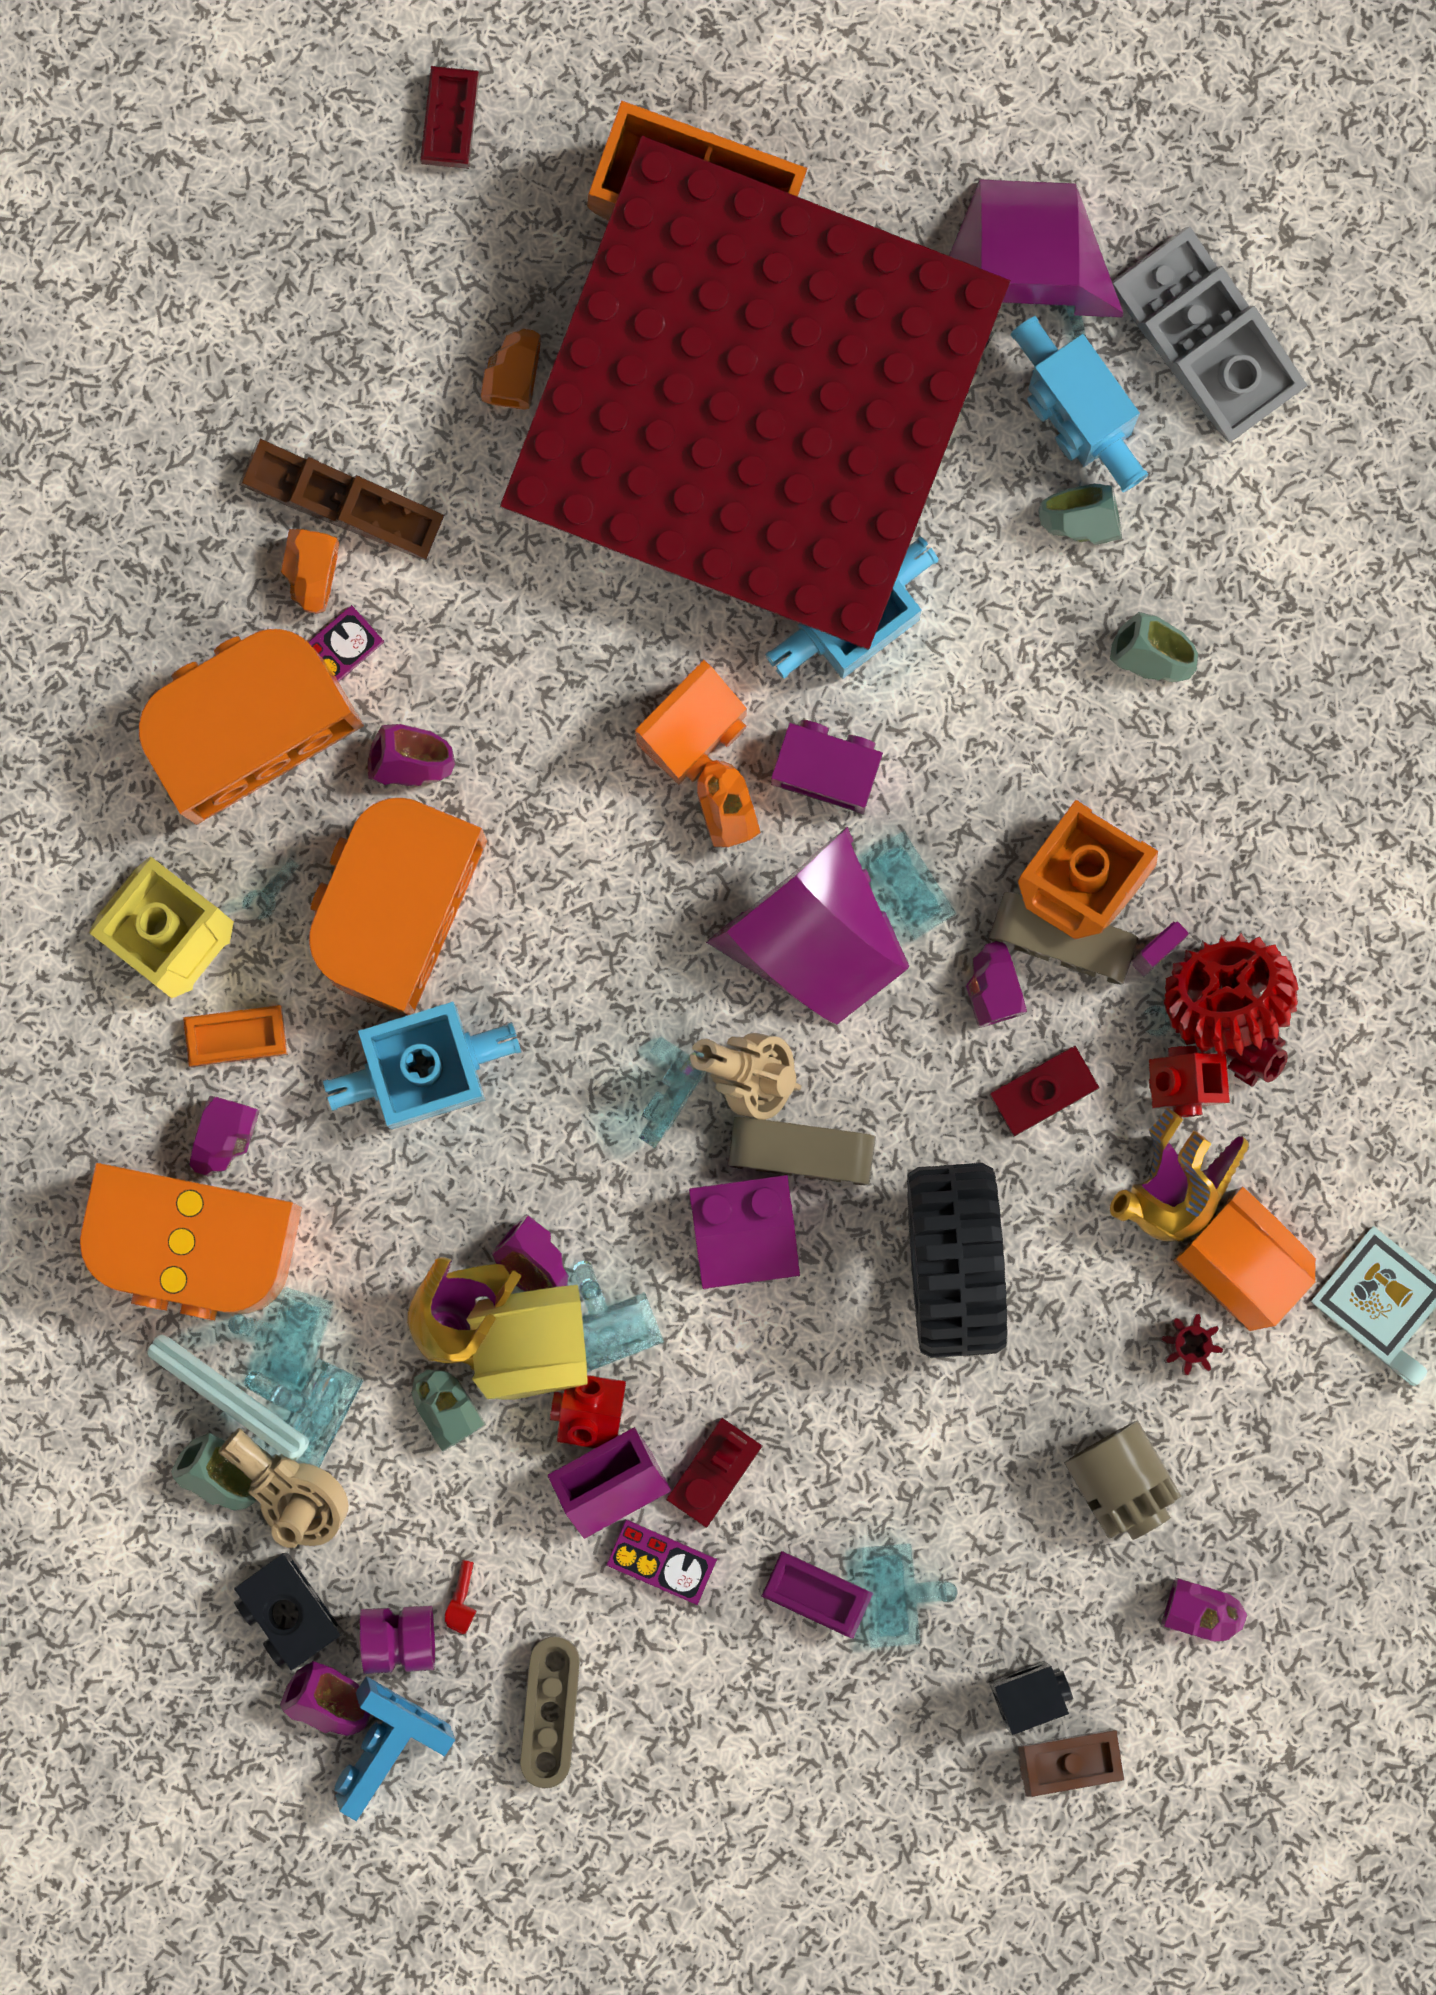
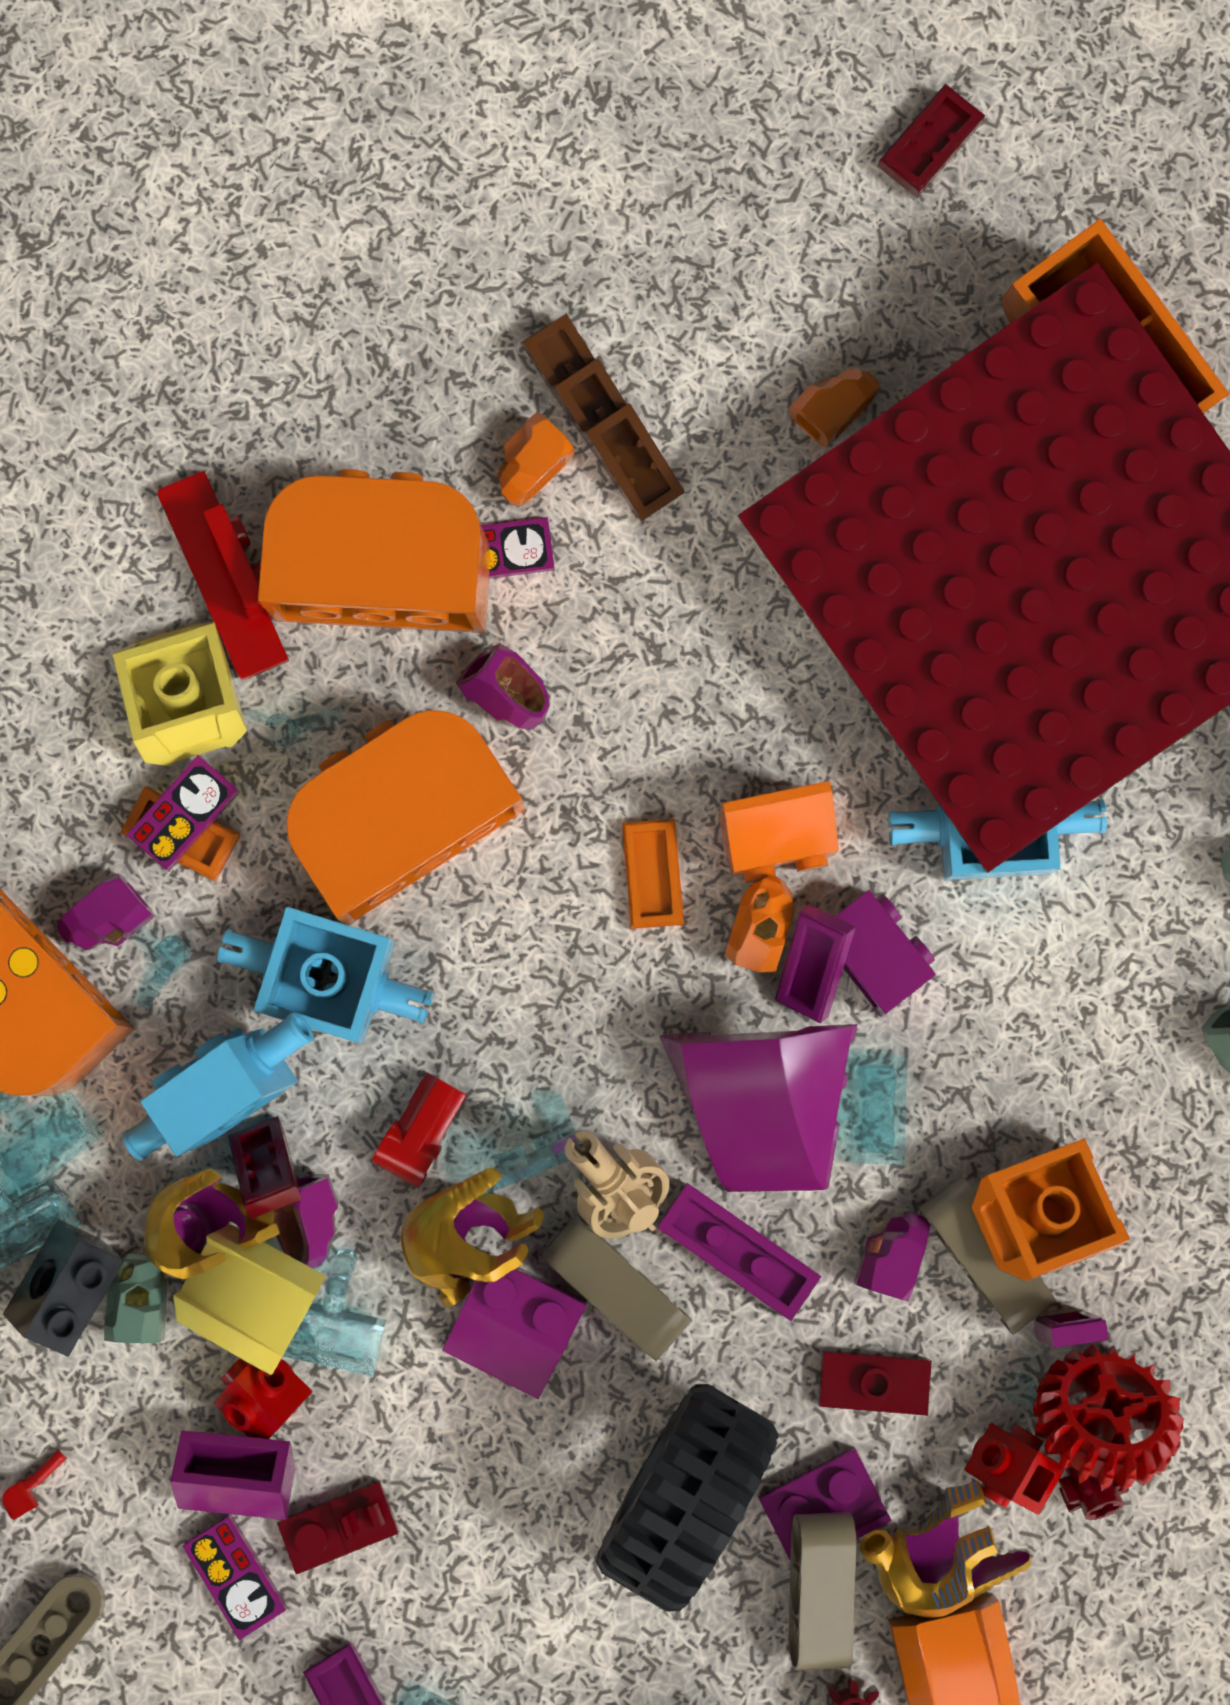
camera: 30 degrees right, 0 degrees up
none -> black brick [3,1219,125,1357]
none -> medium azure brick [122,1012,314,1161]
none -> tile [126,755,240,872]
none -> clear light blue hand [137,935,191,1009]
none -> red bracket [157,471,289,680]
none -> dark red plate [228,1116,302,1219]
none -> red piece [372,1072,467,1189]
none -> pearl gold piece [401,1168,545,1307]
none -> orange tile [622,819,684,930]
none -> magenta plate [657,1183,822,1321]
none -> magenta plate [758,1447,892,1560]
none -> magenta tile [775,904,856,1024]
none -> dark tan beam [788,1512,856,1671]

